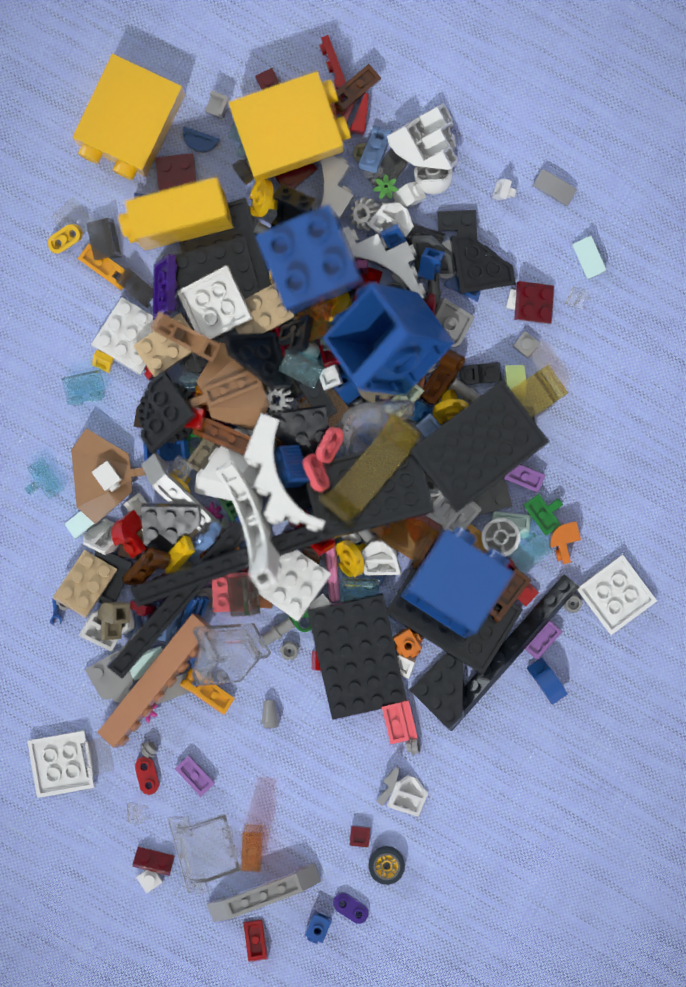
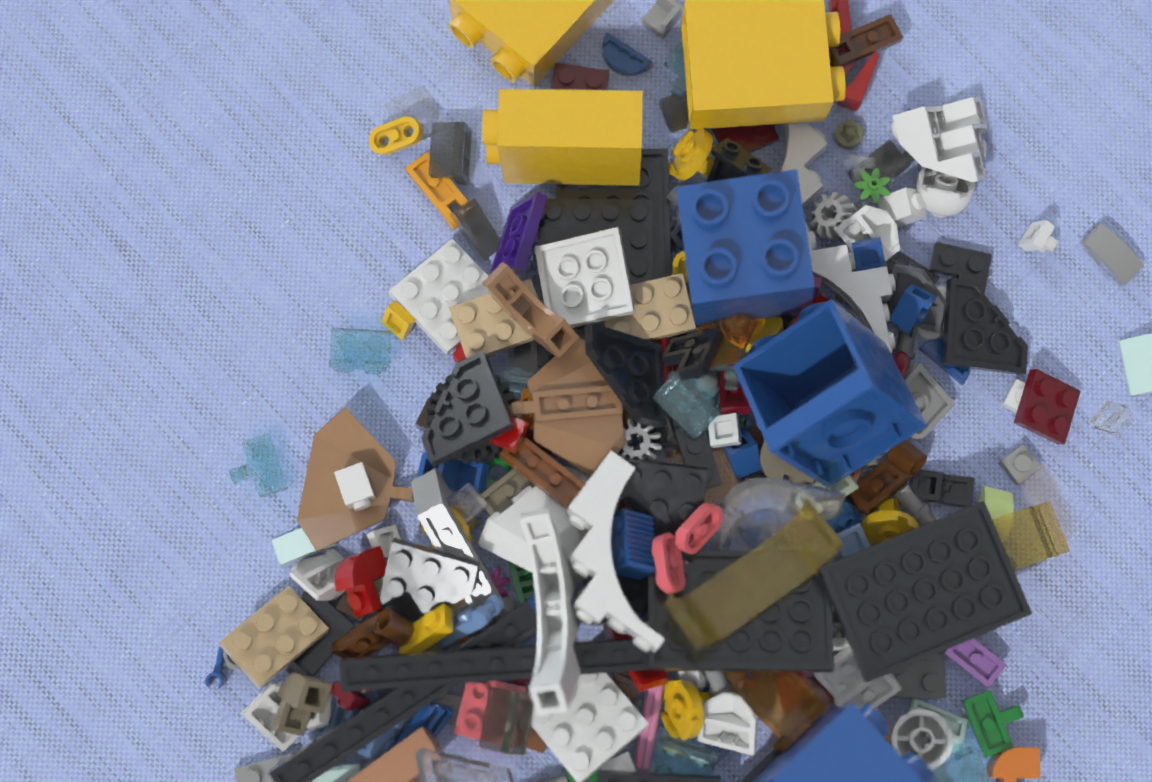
camera: 10 degrees right, 10 degrees down
medium blue plate [358,126,392,173] -> none

